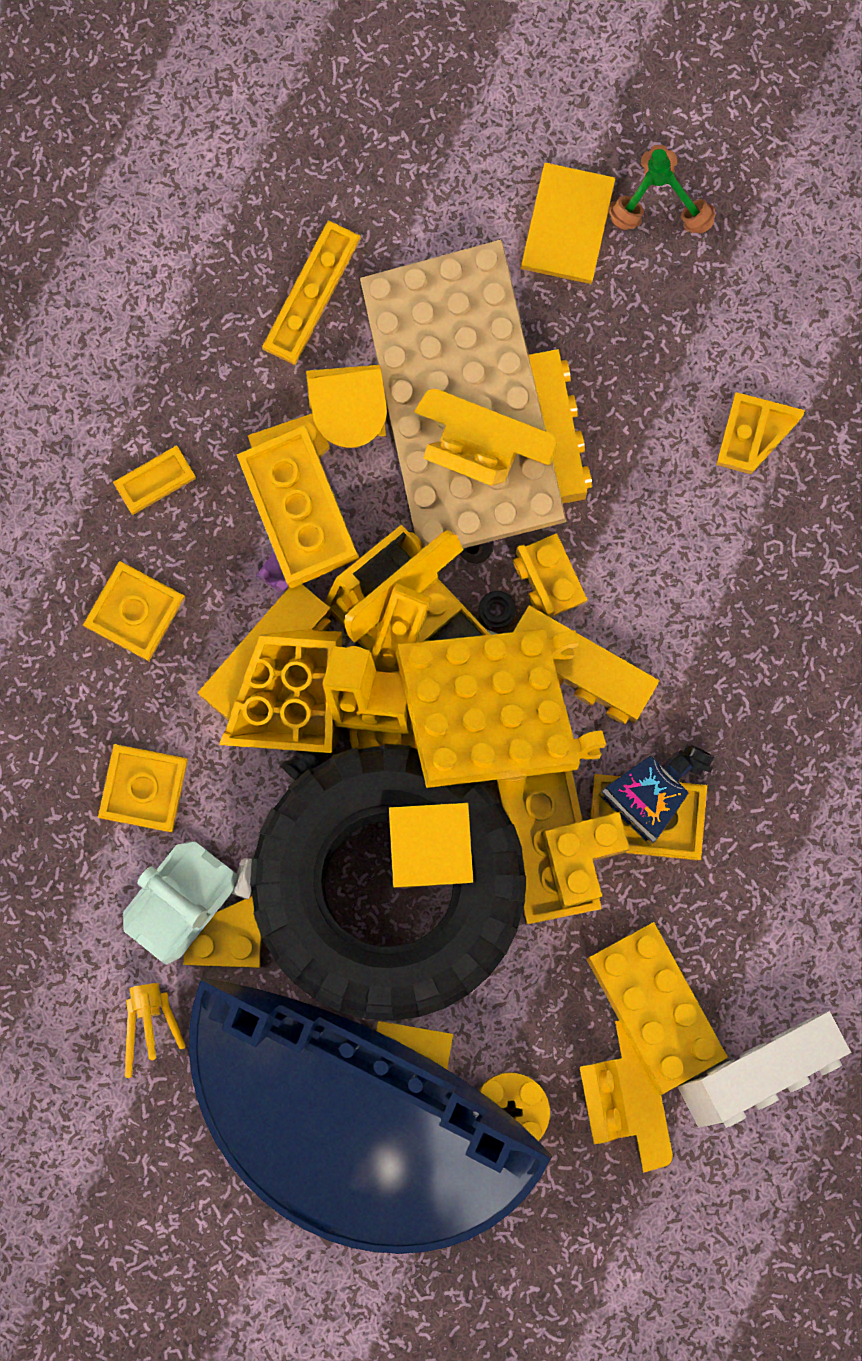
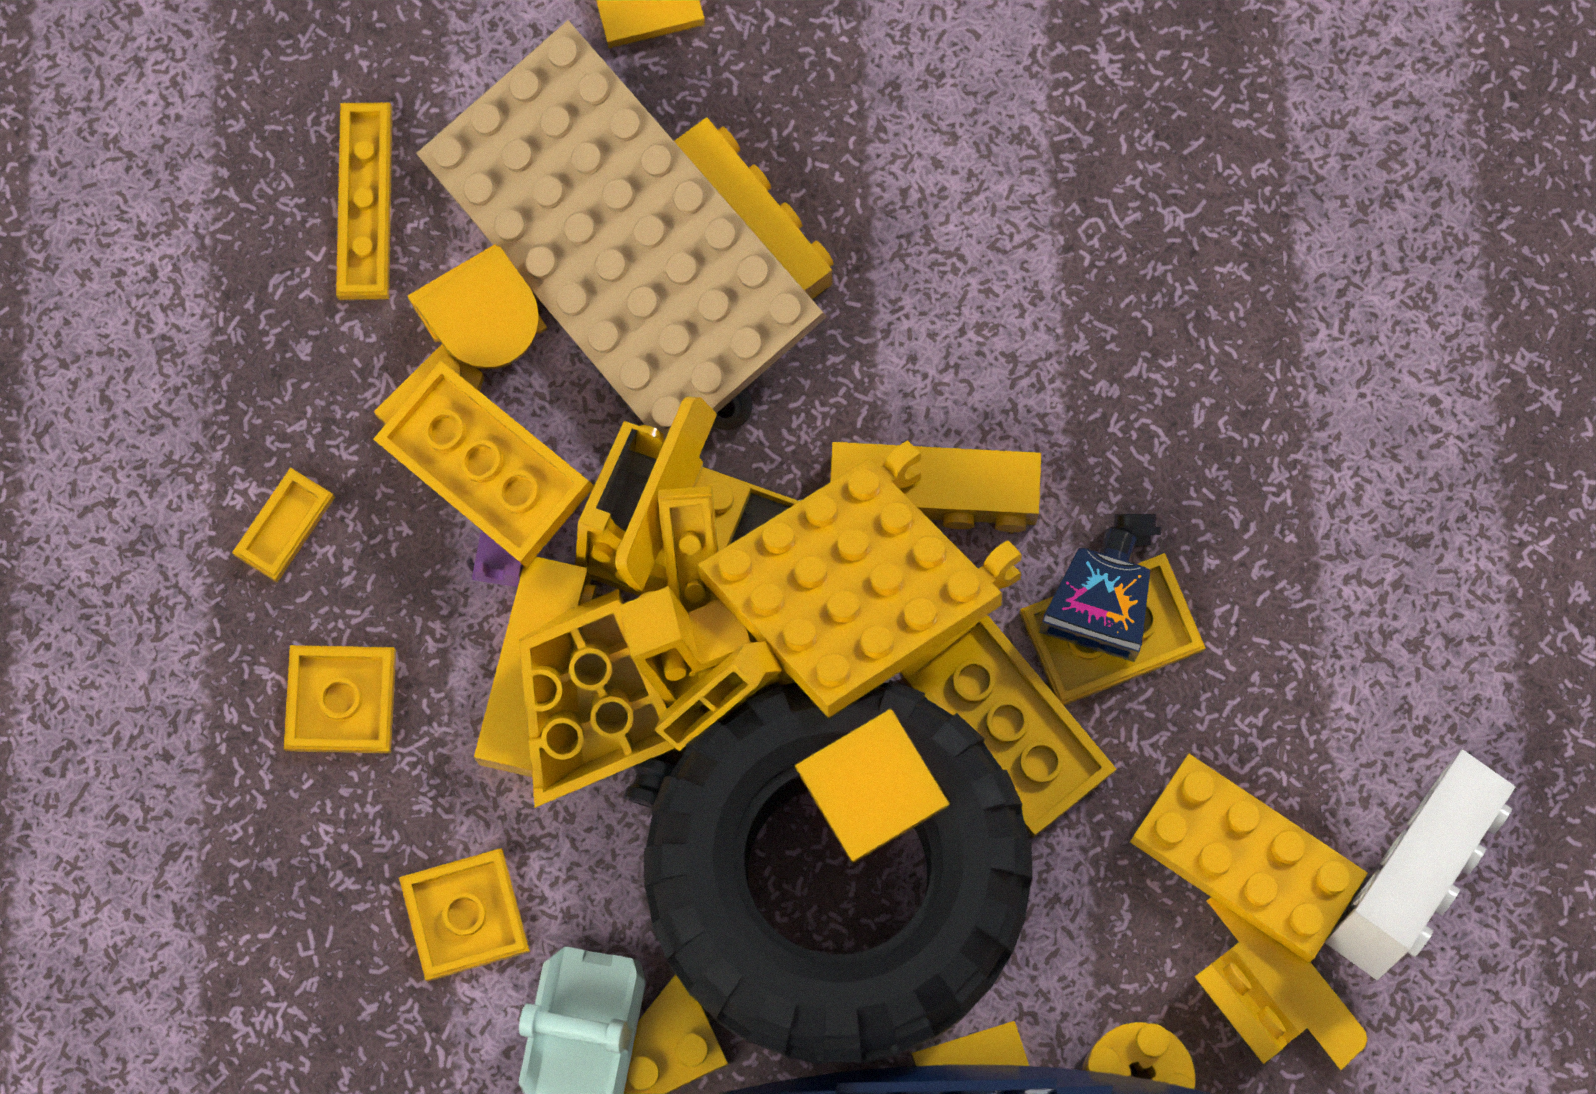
camera: 25 degrees left, 5 degrees down
white tile [231,858,252,899] -> none
yellow plate [414,389,557,486] -> none
black plate [479,591,516,628] -> none
yellow bracket [513,533,588,618] -> none
yellow brick [542,812,629,908] -> none
yellow wing [716,392,805,474] -> none
none -> yellow piece [654,641,782,751]

